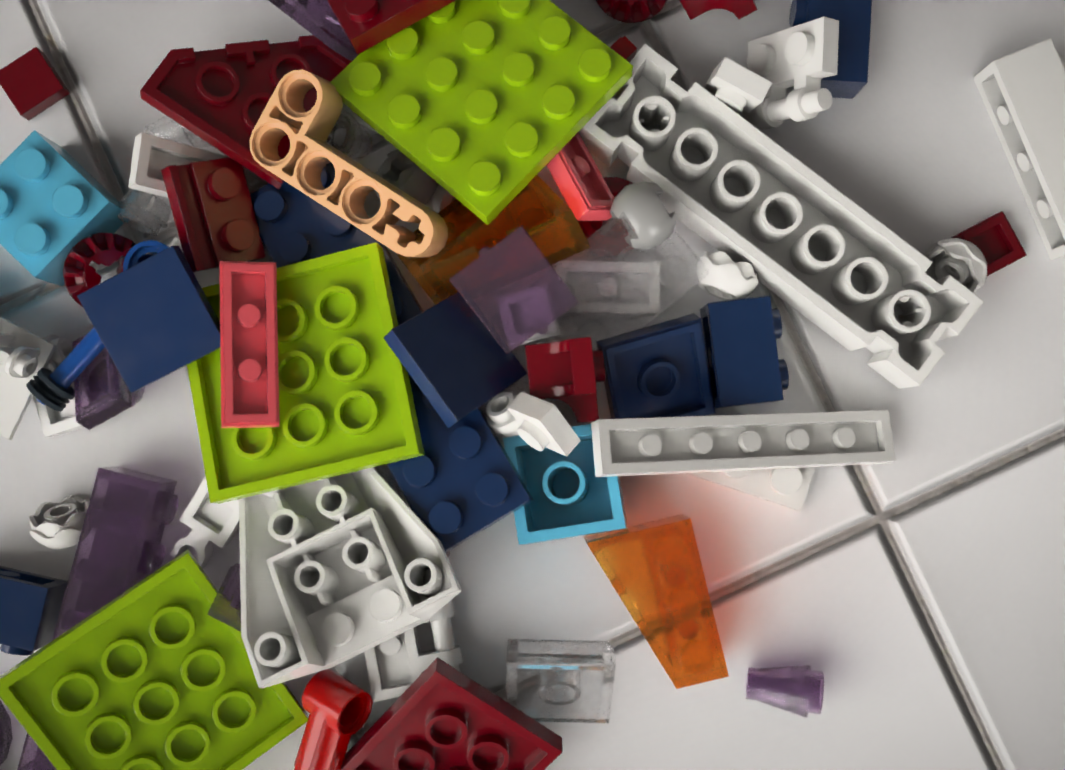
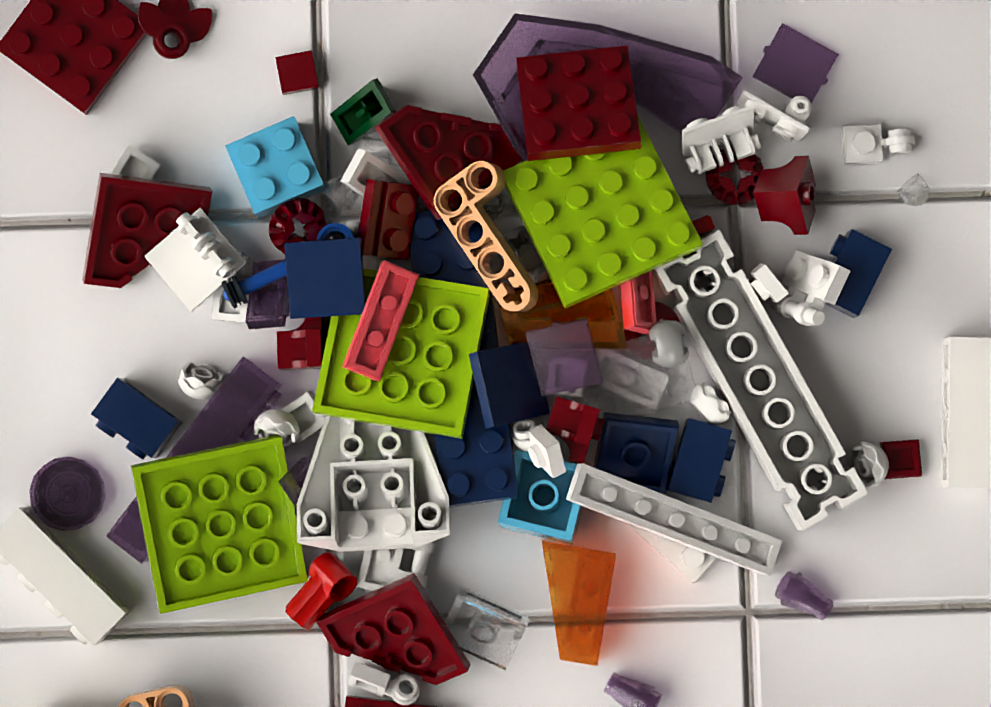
camera: 25 degrees right, 0 degrees up
none -> white plate [254,409,300,447]
none -> dark red brick [277,317,327,370]
none -> dark green slope [330,78,396,146]
none -> clear purple cone [775,571,833,620]

